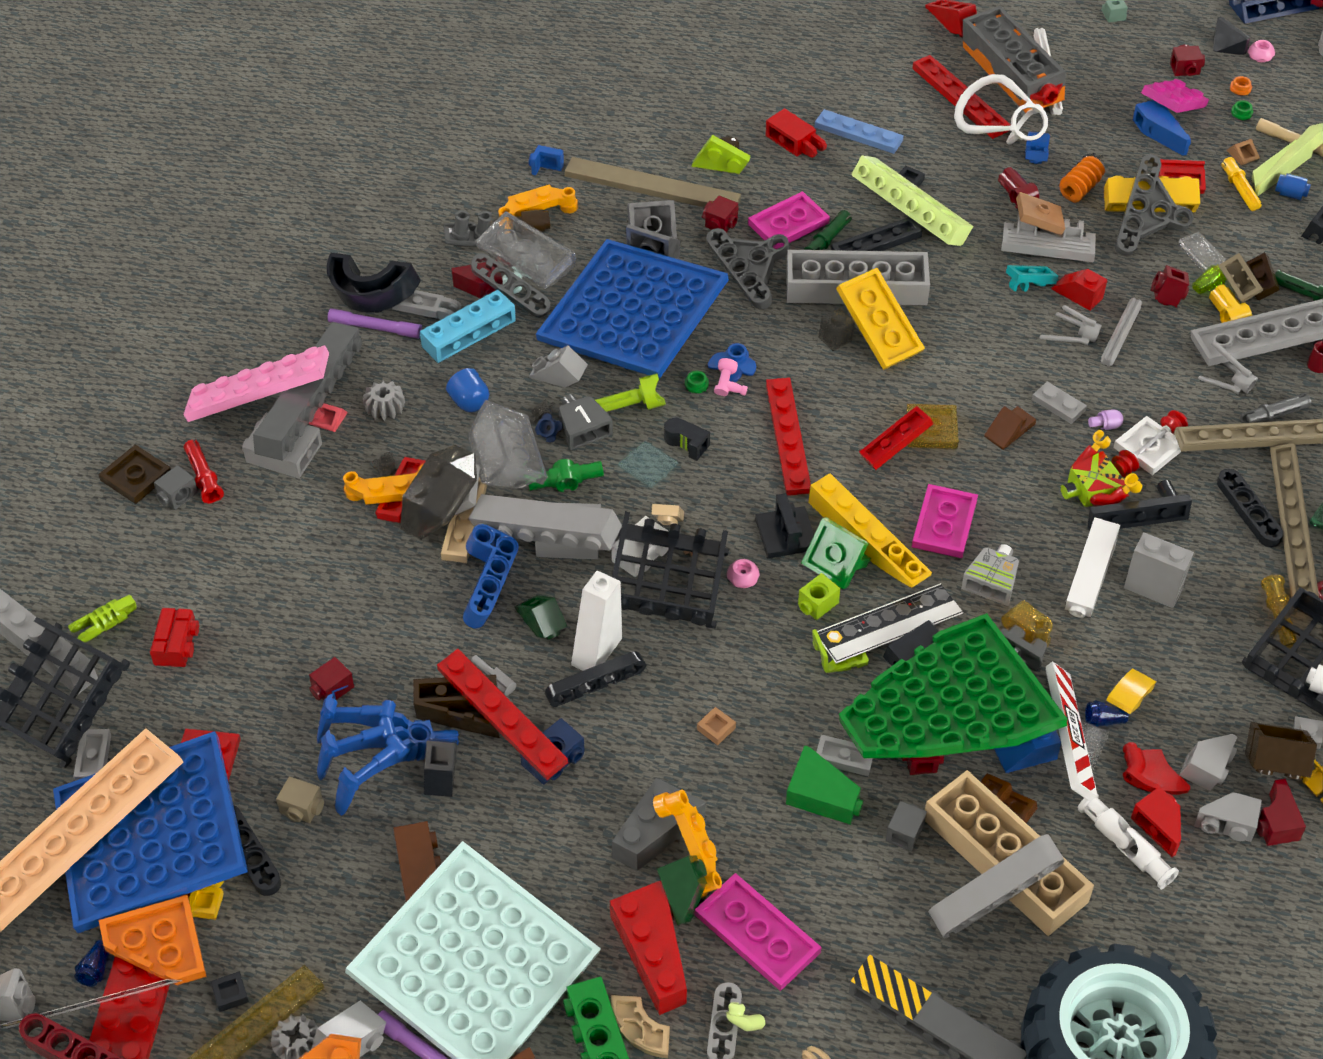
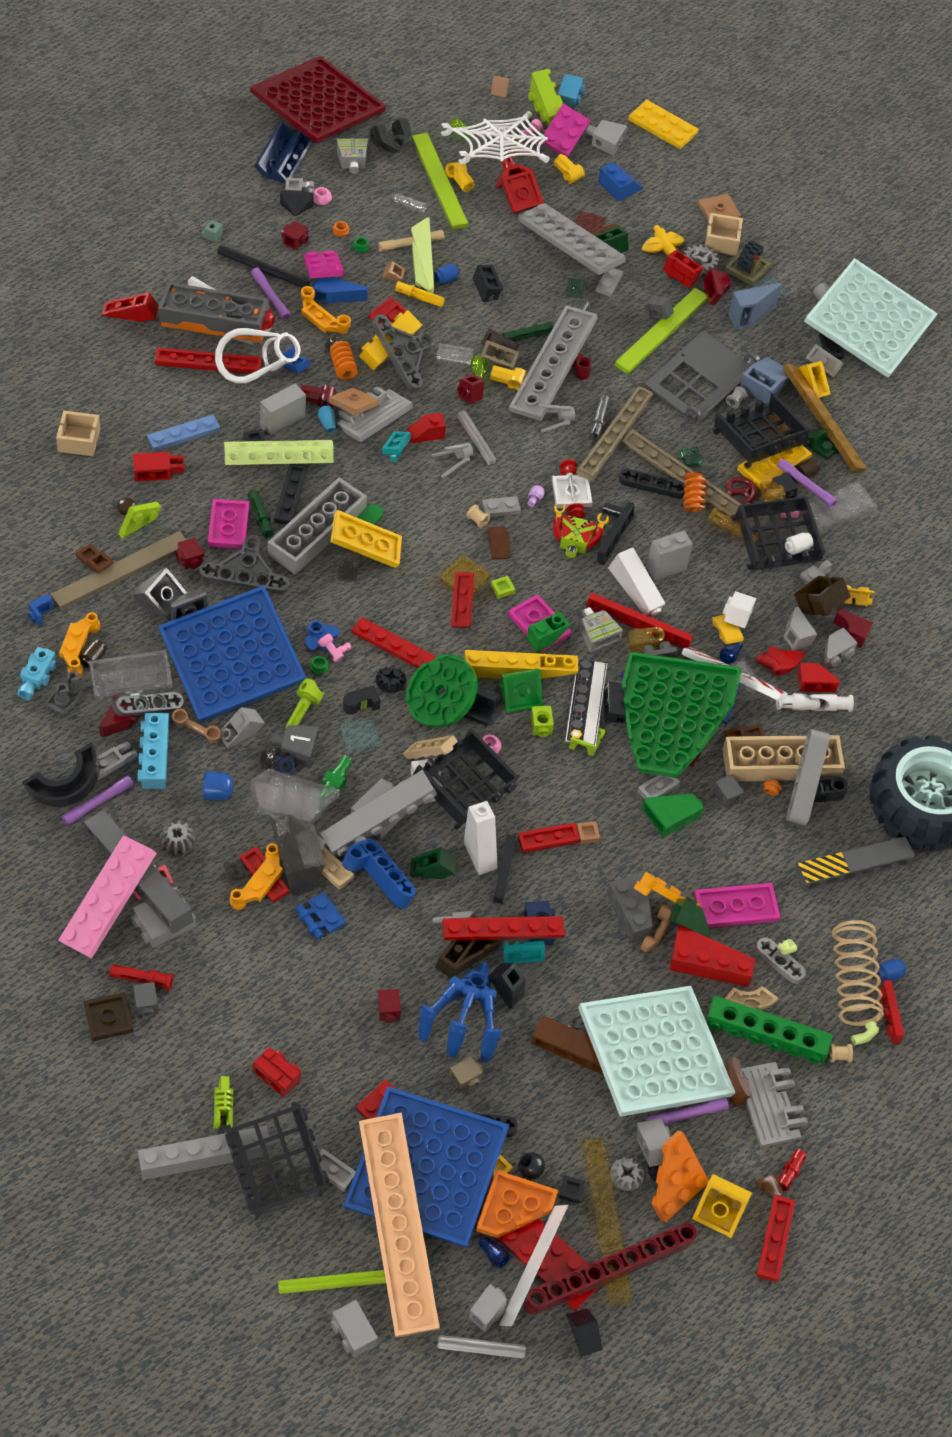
camera: 60 degrees left, 5 degrees up
none -> medium azure brick [17,647,58,700]
none -> tan piece [56,410,100,456]
none -> reddish brown slope [76,543,113,573]
none -> medium nougat bar [172,709,221,743]
none -> black axle [217,245,310,288]
none -> medium lavender piece [251,268,291,321]
none -> light grey brick [259,383,306,435]
none -> light grey plate [285,178,315,193]
none -> blue plate [295,892,346,940]
none -> light orange plate [301,286,351,335]
none -> dark azure cone [317,406,336,433]
none -> green tile [357,504,383,525]
none -> black gear [376,666,406,693]
none -> green plate [406,654,478,728]
none -> tan bush [466,505,490,528]
none -> lime plate [490,576,515,599]
none -> teal plate [503,941,545,964]
none -> red plate [517,823,580,853]
none -> black piece [518,1152,545,1179]
none -> green slope [526,611,570,653]
none -> red plate [586,592,693,649]
none -> medium nougat bar [640,904,671,952]
none -> orange piece [683,472,707,512]
none -> white brick [723,591,756,628]
none -> orange plate [763,779,782,796]
none -> black piece [814,777,848,803]

